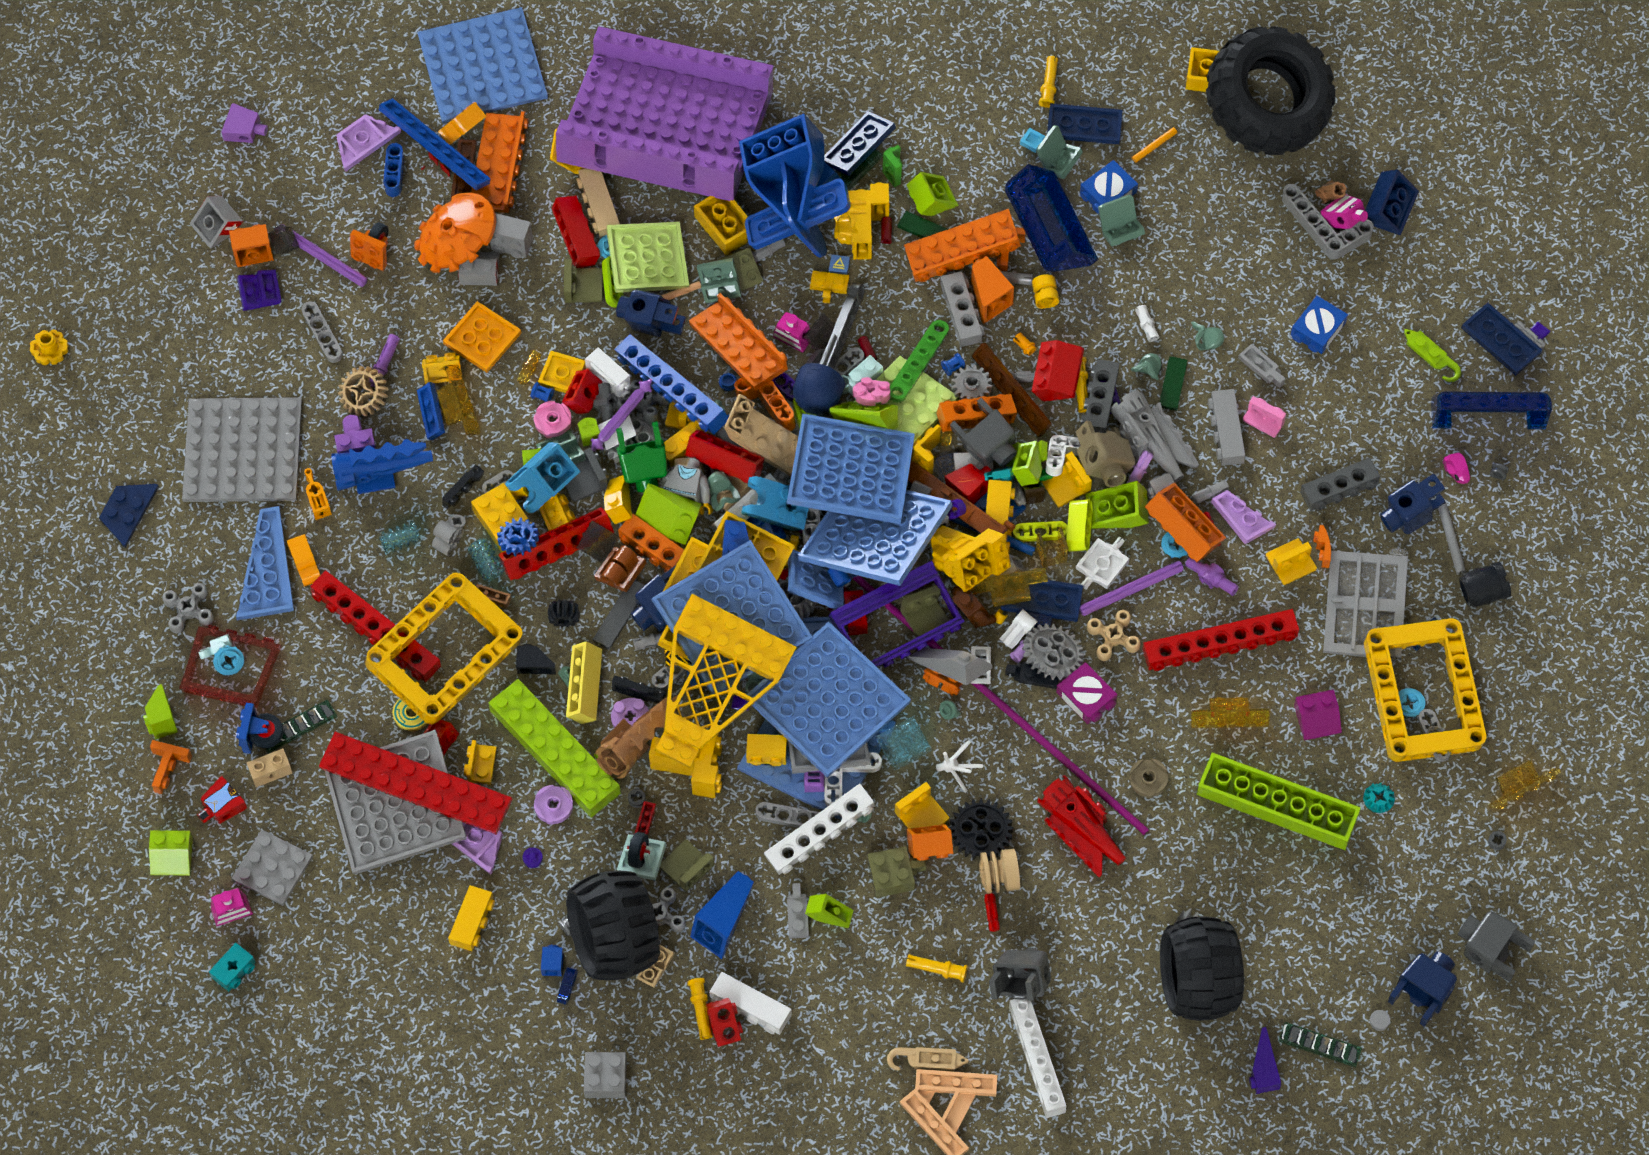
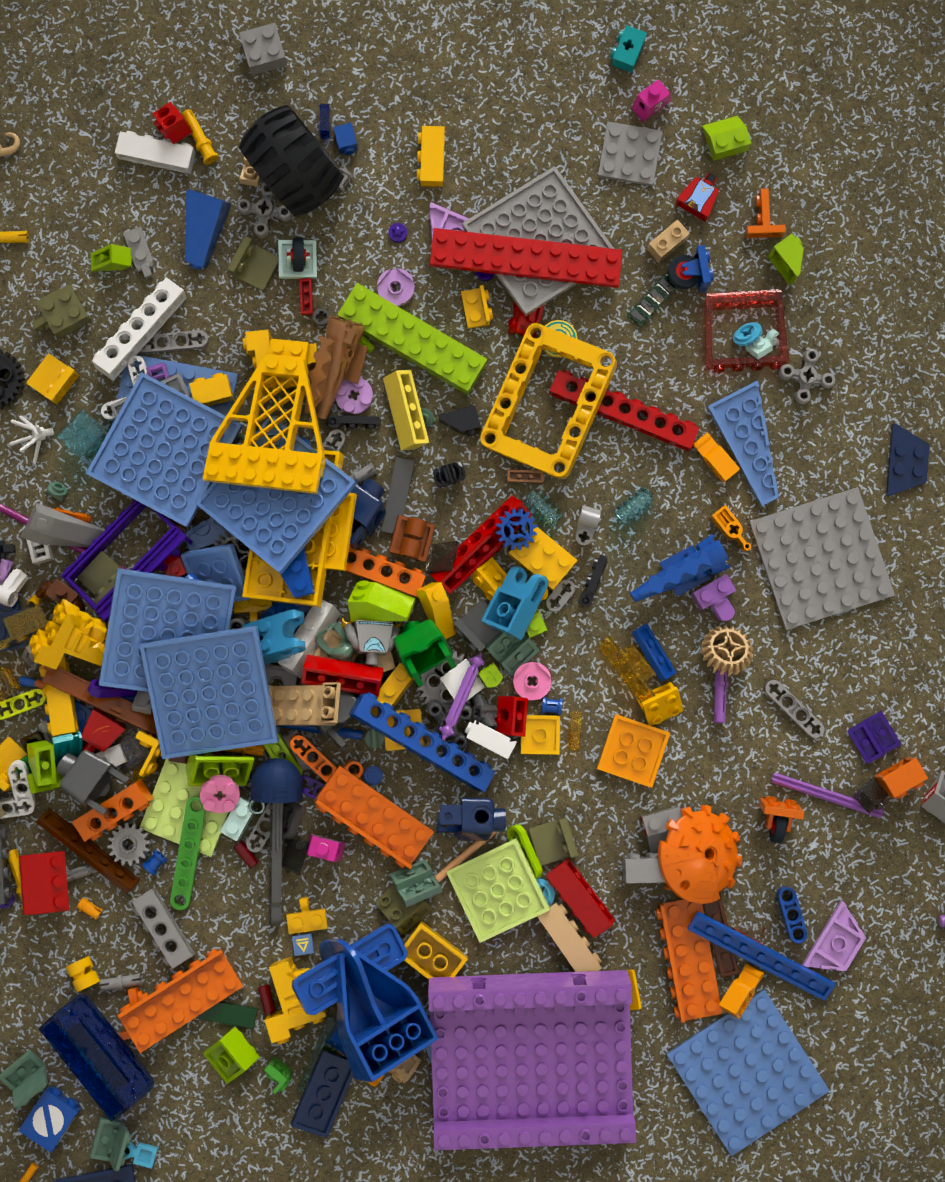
camera: 160 degrees right, 20 degrees up
orange brick [906,824,953,861] -> none
orange slope [971,256,1014,324] -> none

